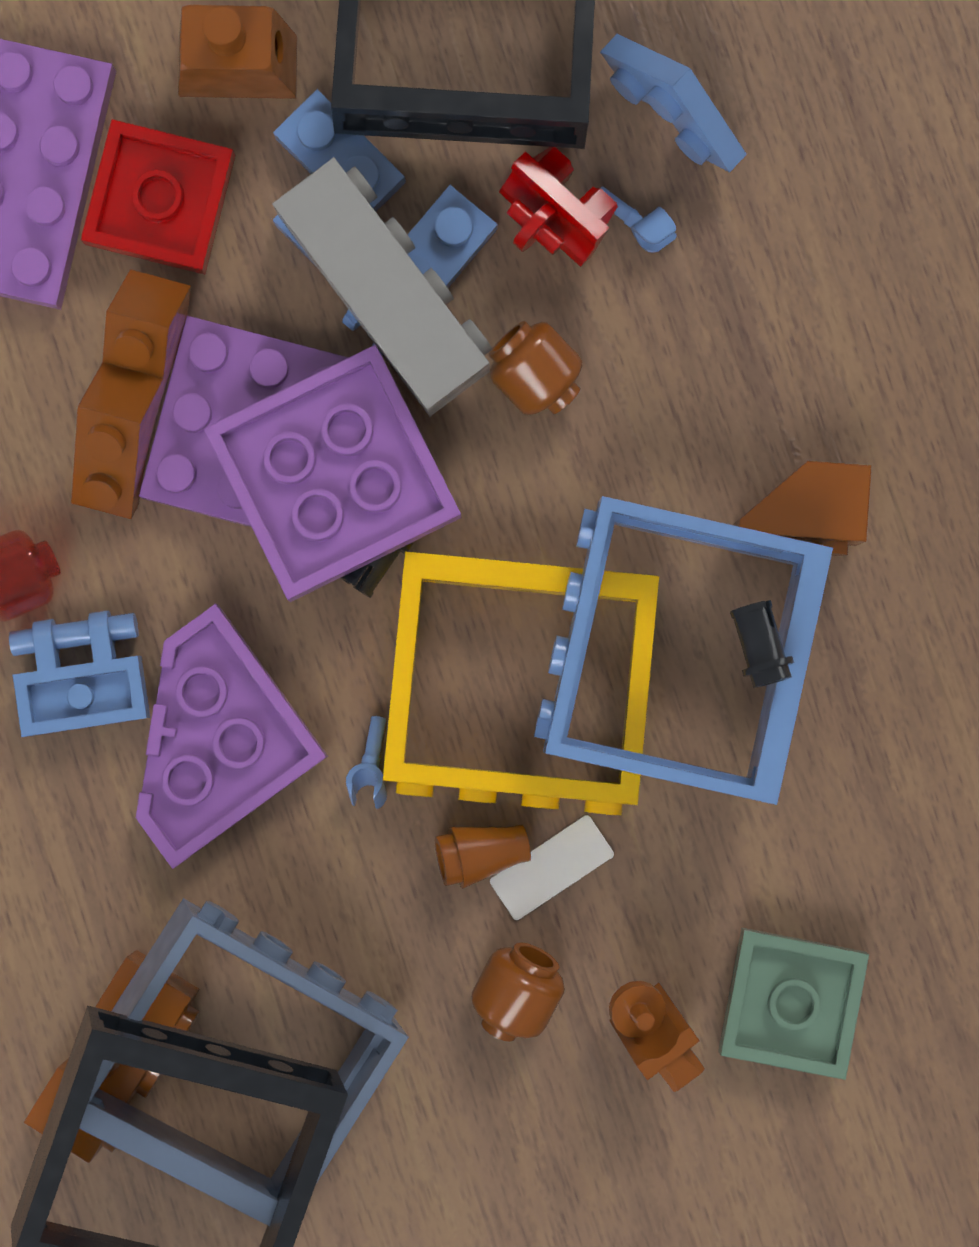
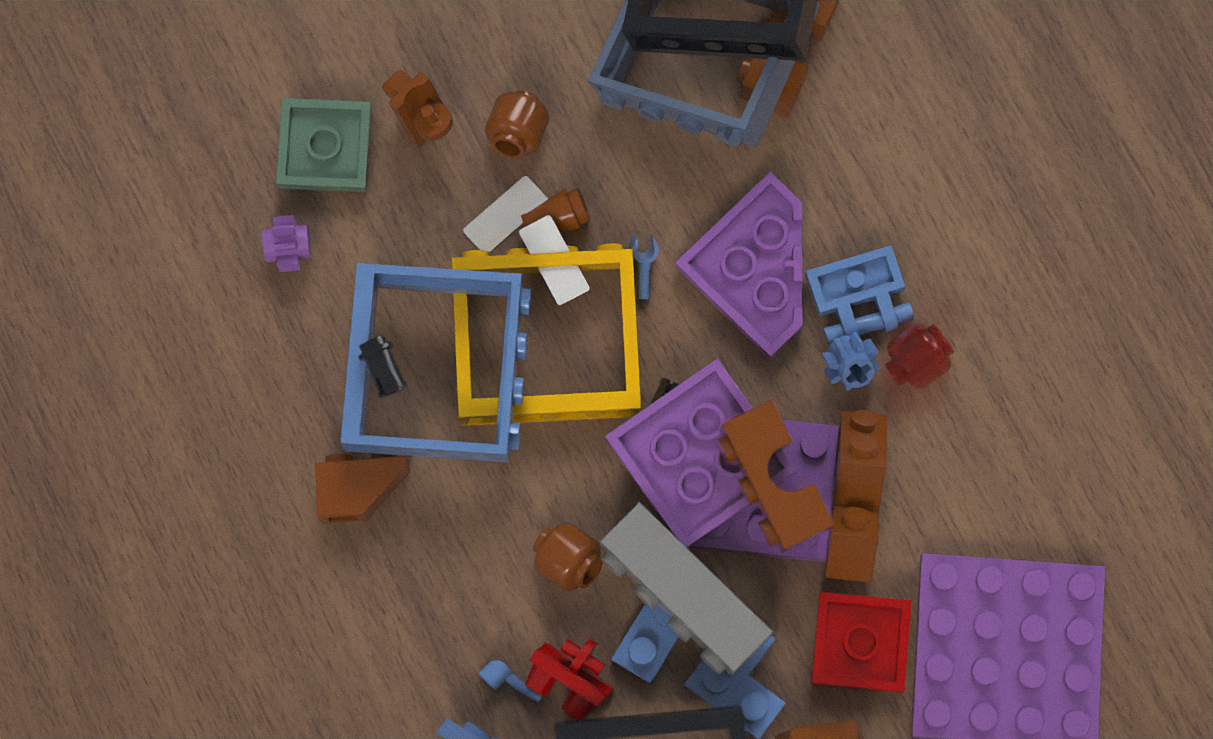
camera: 170 degrees right, 10 degrees down
none -> medium lavender gear [262,215,311,272]
none -> white sticker [519,215,590,305]
none -> dark orange arch [717,400,835,553]
none -> medium blue gear [822,332,881,391]

